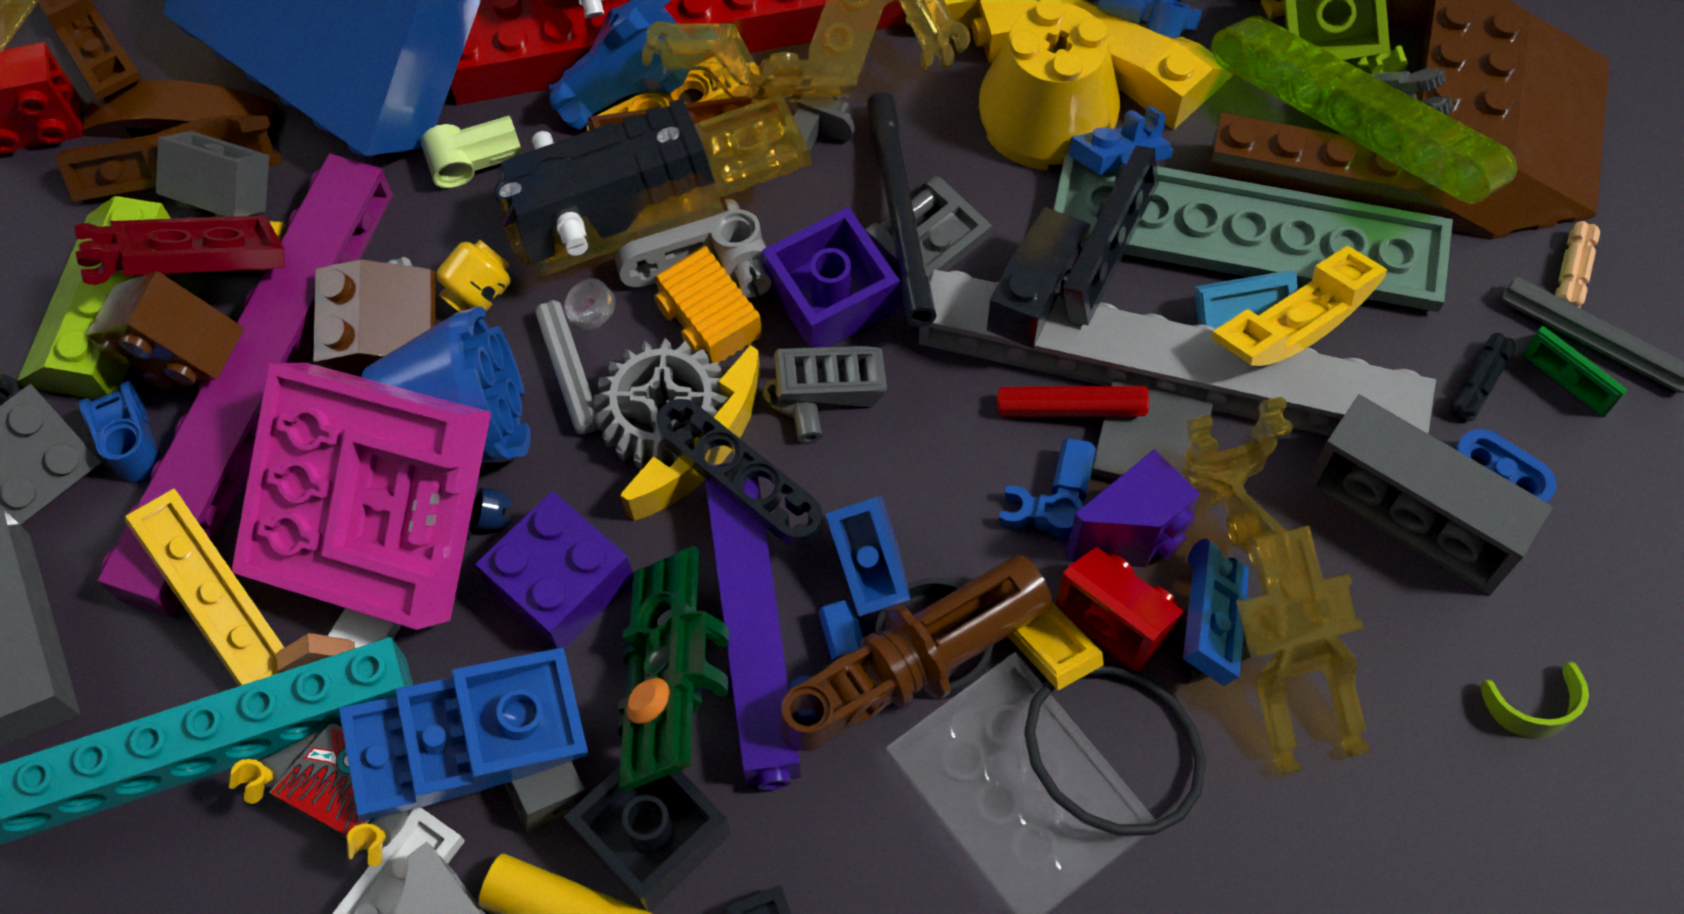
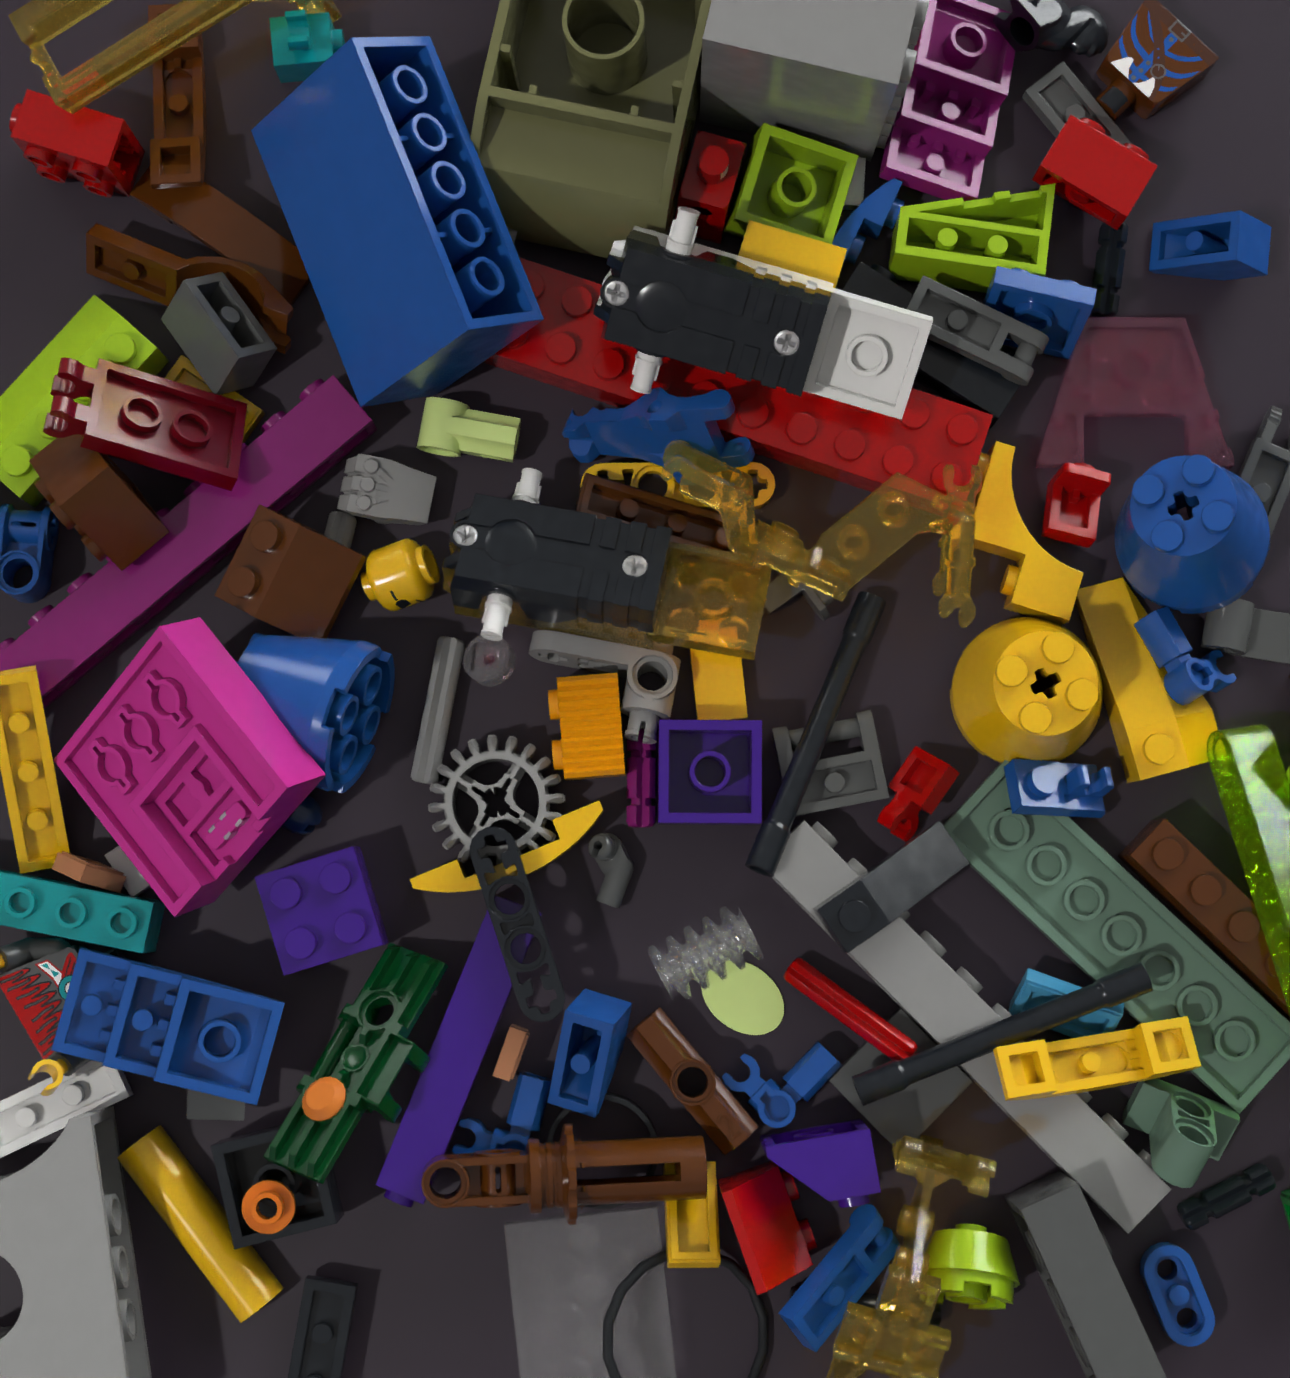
camera: 25 degrees right, 20 degrees up
dark grey slope [774,346,887,408] -> none
black plate [1060,145,1159,325] -> none
none -> orange plate [242,1180,296,1234]
none -> light grey hand [337,454,437,525]
none -> nougat tile [492,1024,530,1082]
none -> magenta axle [626,729,656,828]
none -> reddish brown piece [626,1007,759,1155]
none -> clear piece [647,906,764,1000]
none -> yellow tile [687,618,748,720]
none -> yellowish green sticker [701,959,784,1035]
none -> black piece [851,962,1153,1106]
none -> red plate [877,746,960,842]
none -> lime cone [916,1224,1020,1310]
none -> sand green tile [1122,1078,1240,1188]

